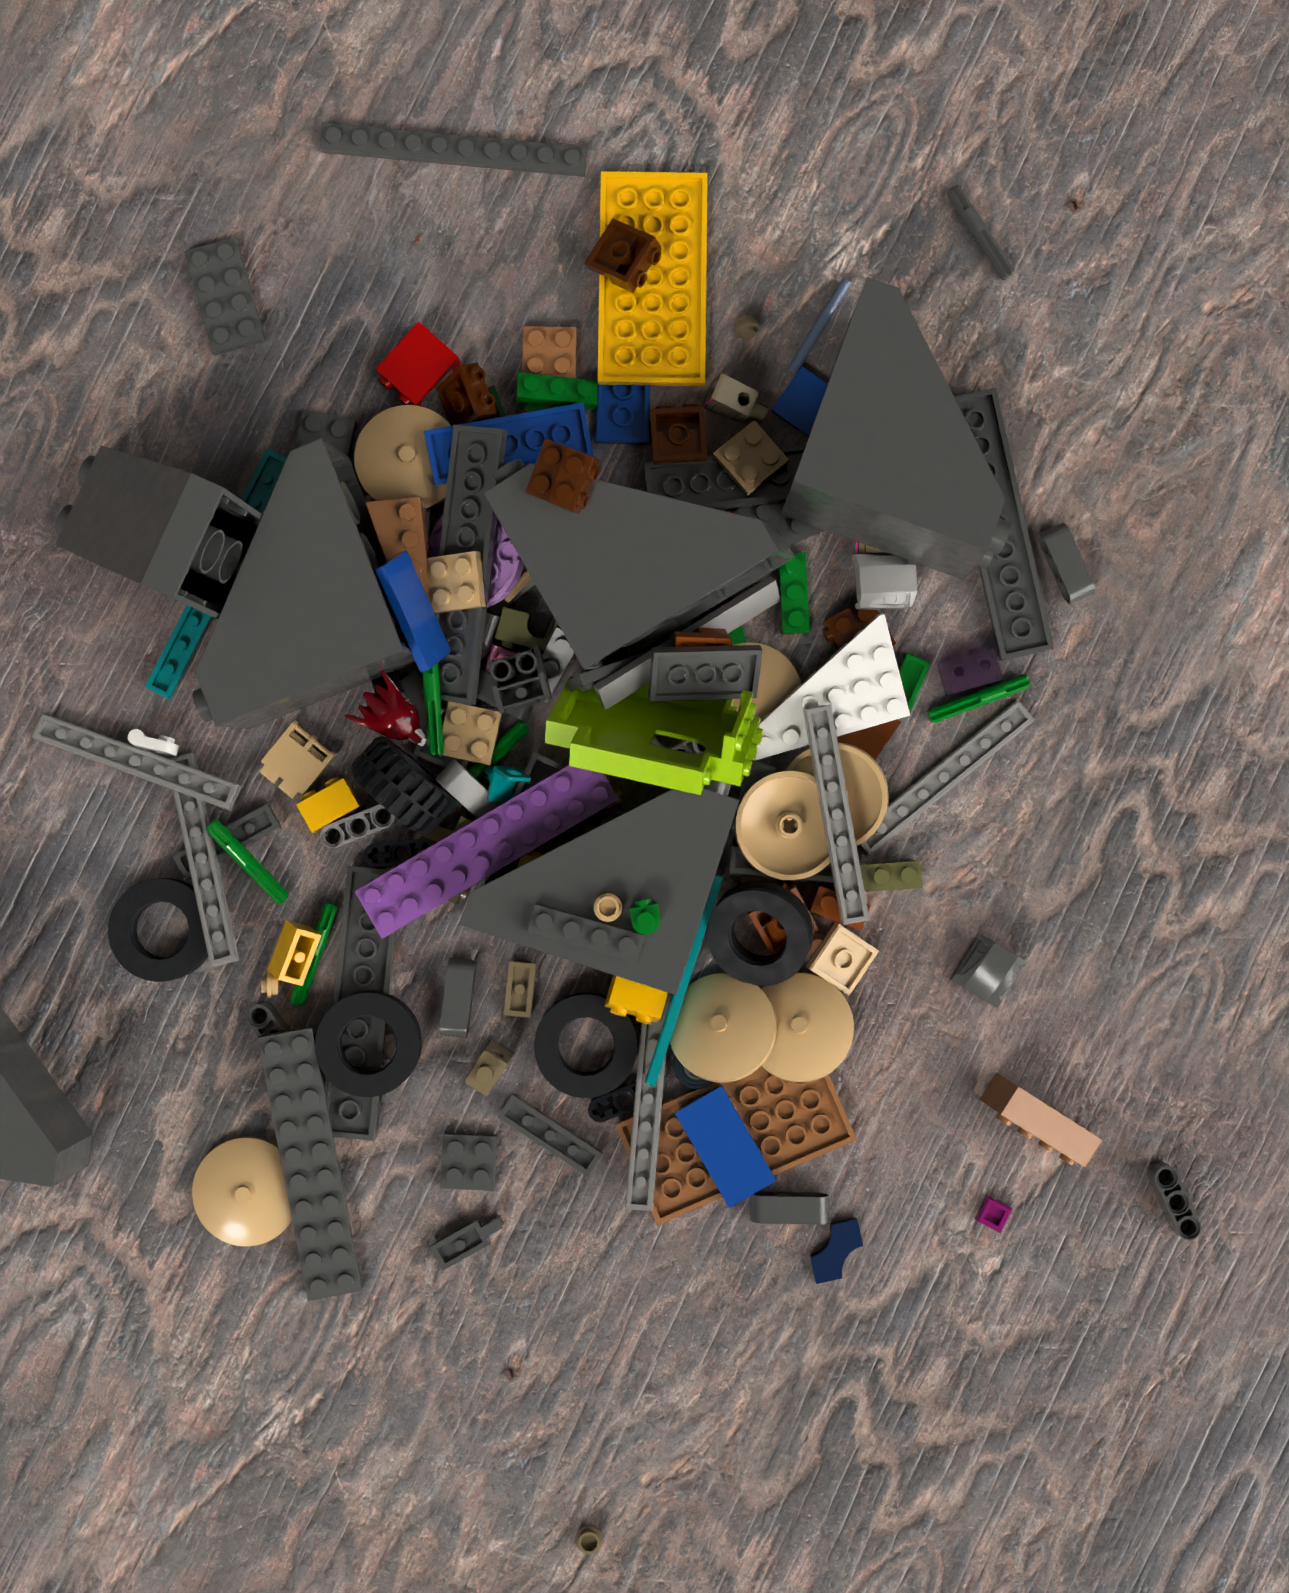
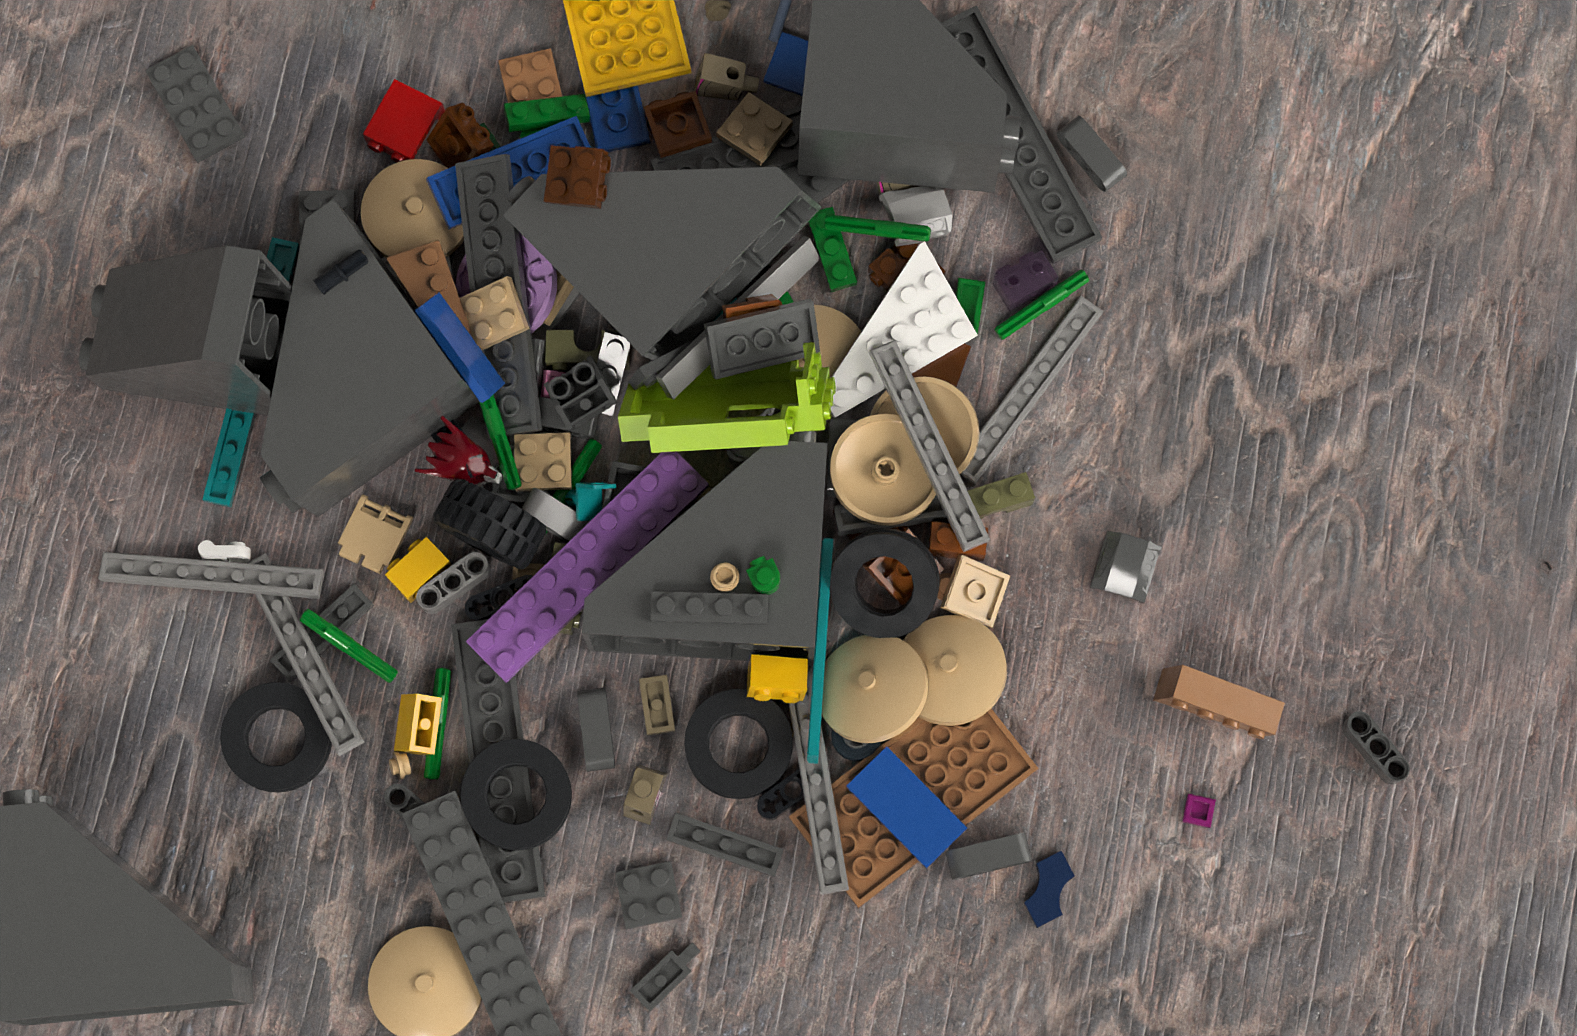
camera: 15 degrees left, 10 degrees down
none -> black axle [313,249,369,295]
none -> green axle [824,214,931,242]

